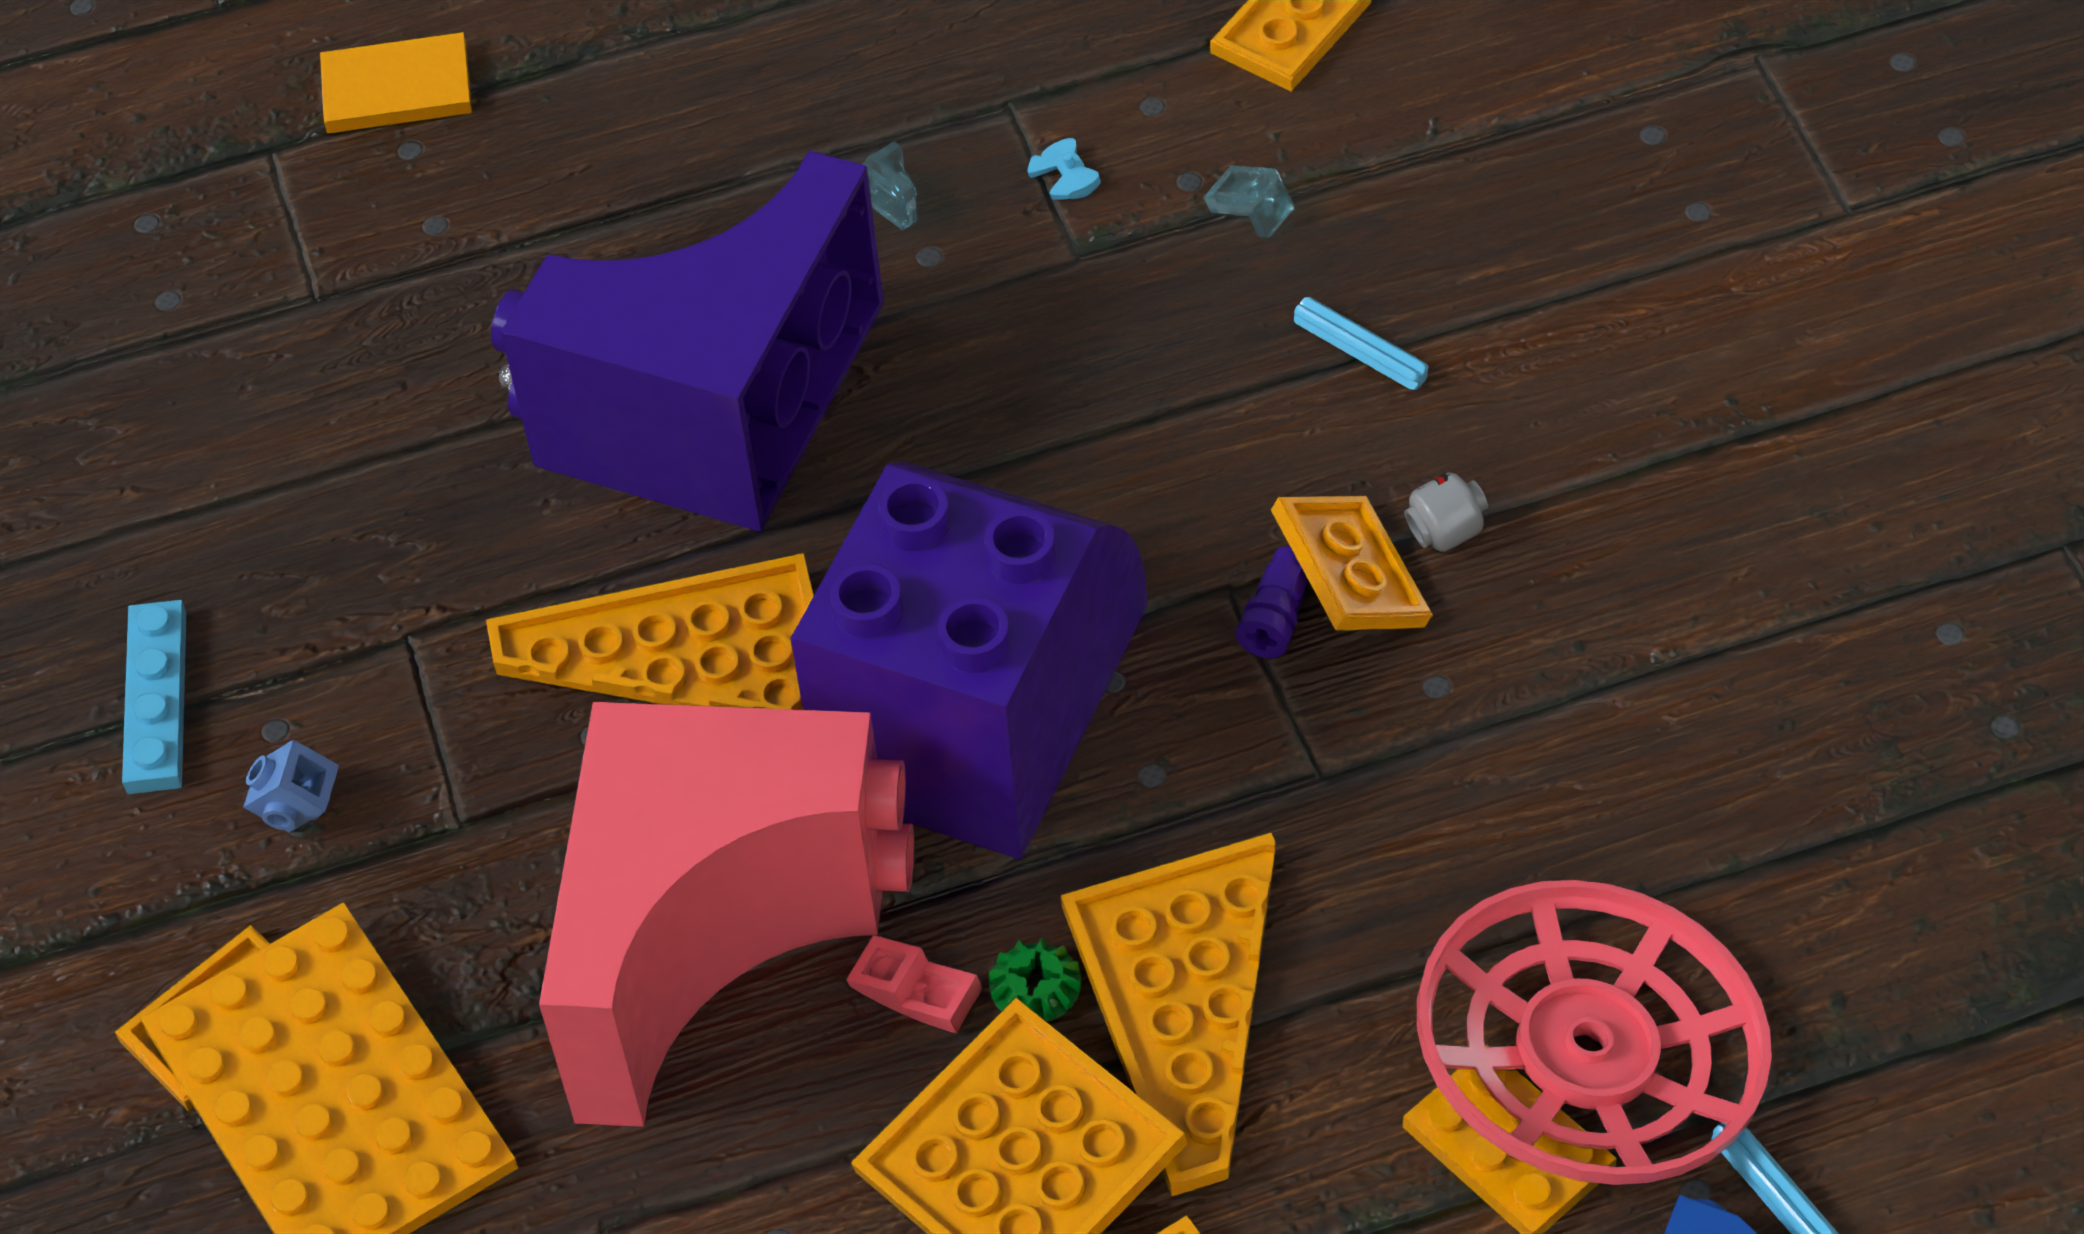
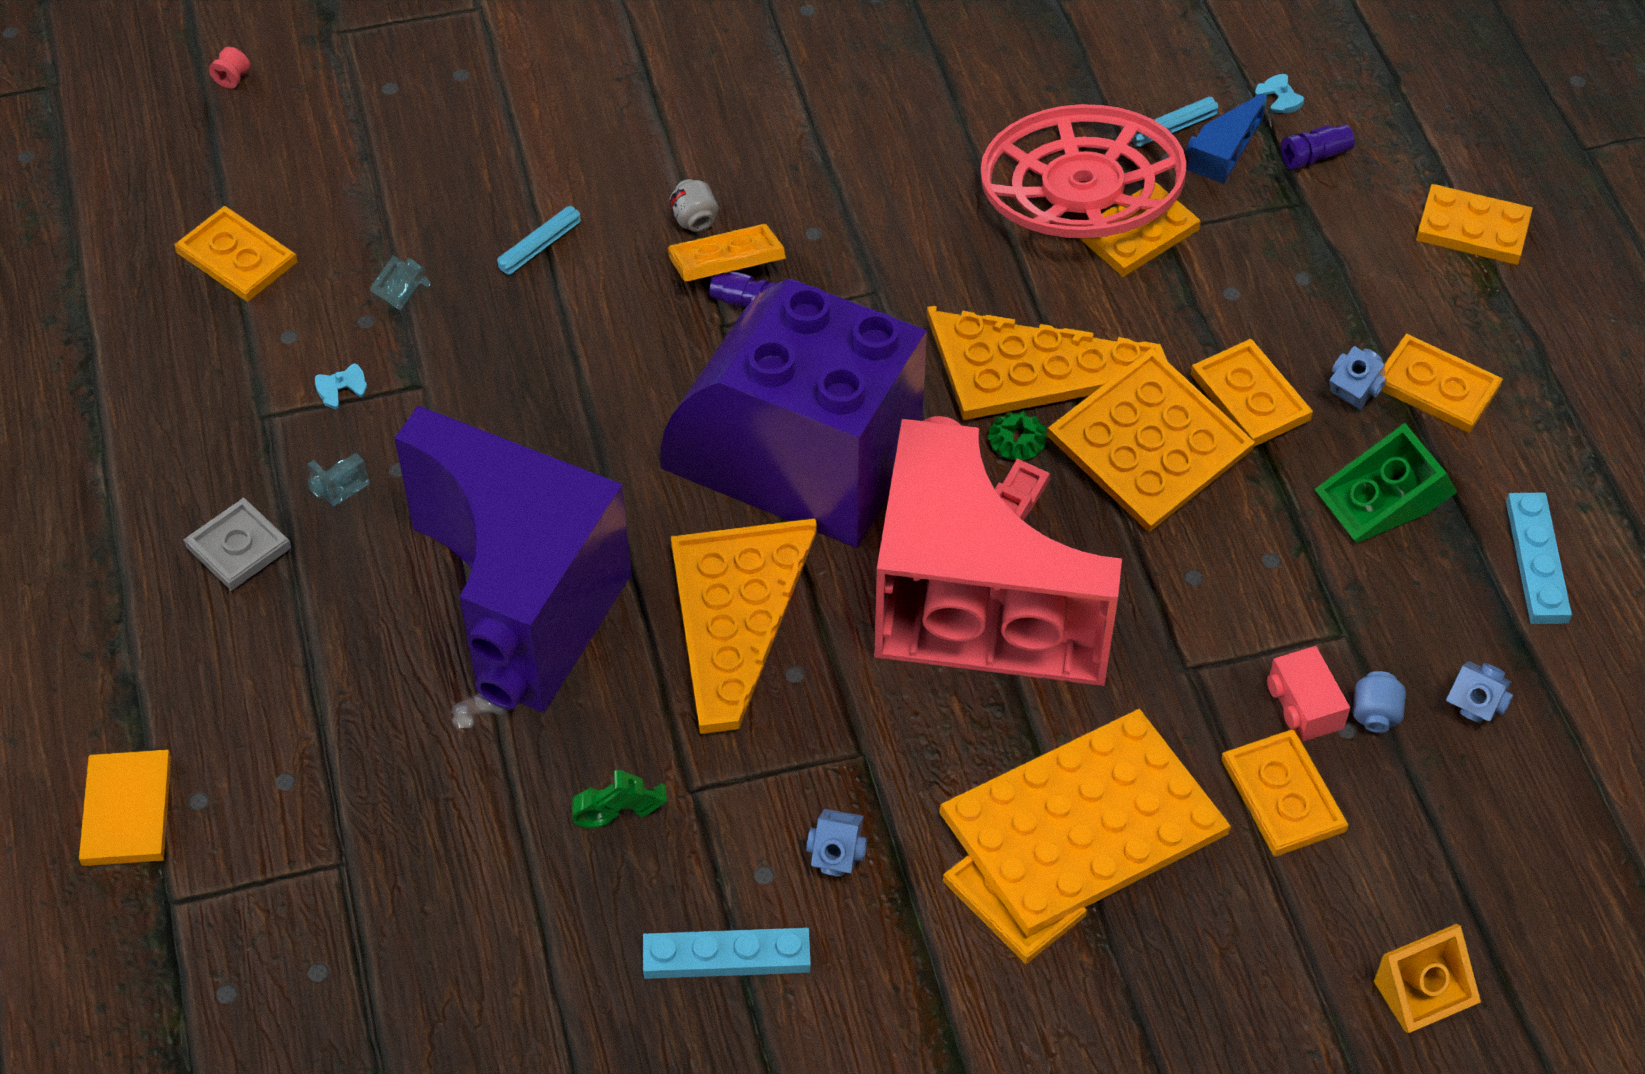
camera: 90 degrees left, 0 degrees up
none -> light grey plate [183,497,291,591]
none -> green piece [571,770,667,828]

